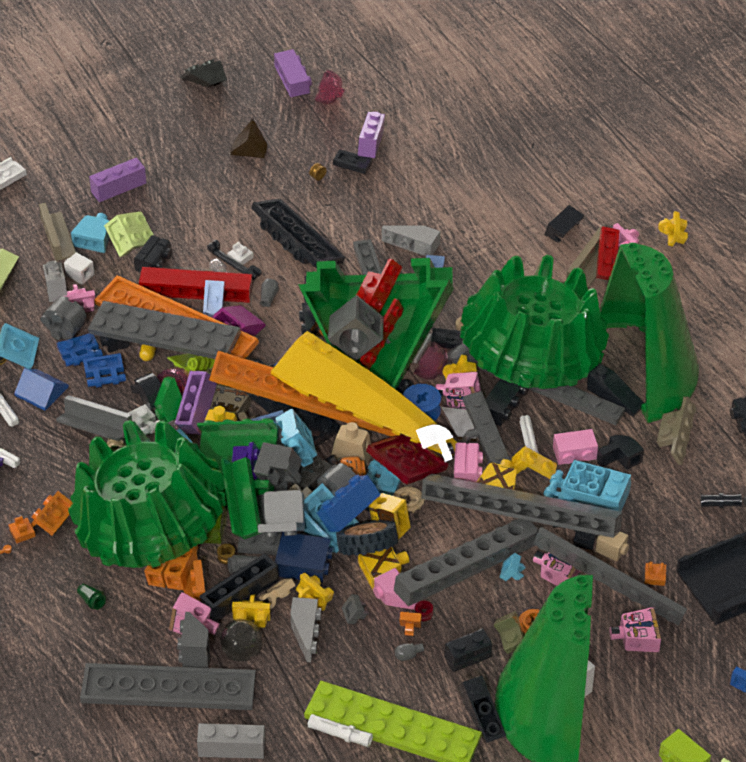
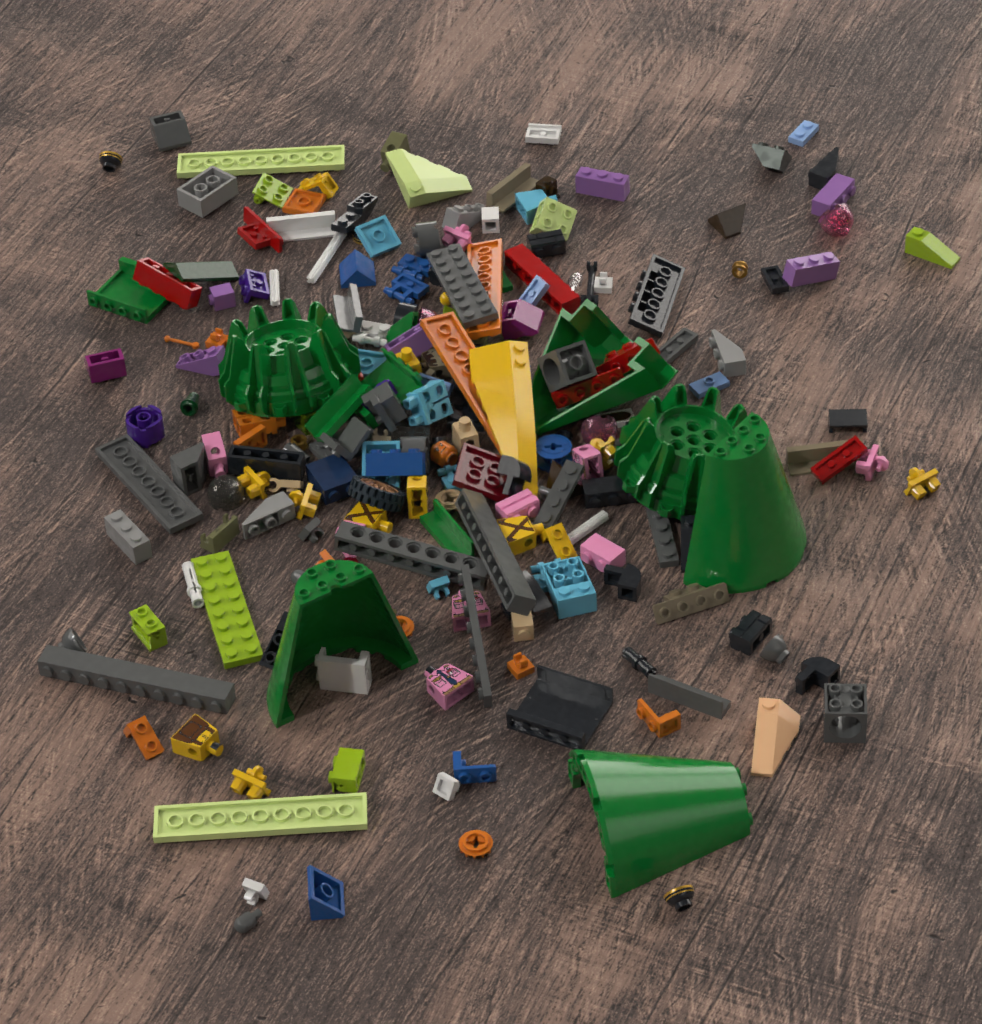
camera: 55 degrees right, 5 degrees down
none -> dark purple brick [125,405,165,448]
none -> medium lavender slope [175,345,226,376]
none -> olive hinge [200,513,240,554]
none -> green panel [420,499,475,557]
none -> dark brown brick [535,175,560,199]
none -> light blue plate [788,120,819,147]
none -> black slope [808,147,839,190]
none -> lime slope [905,227,960,269]

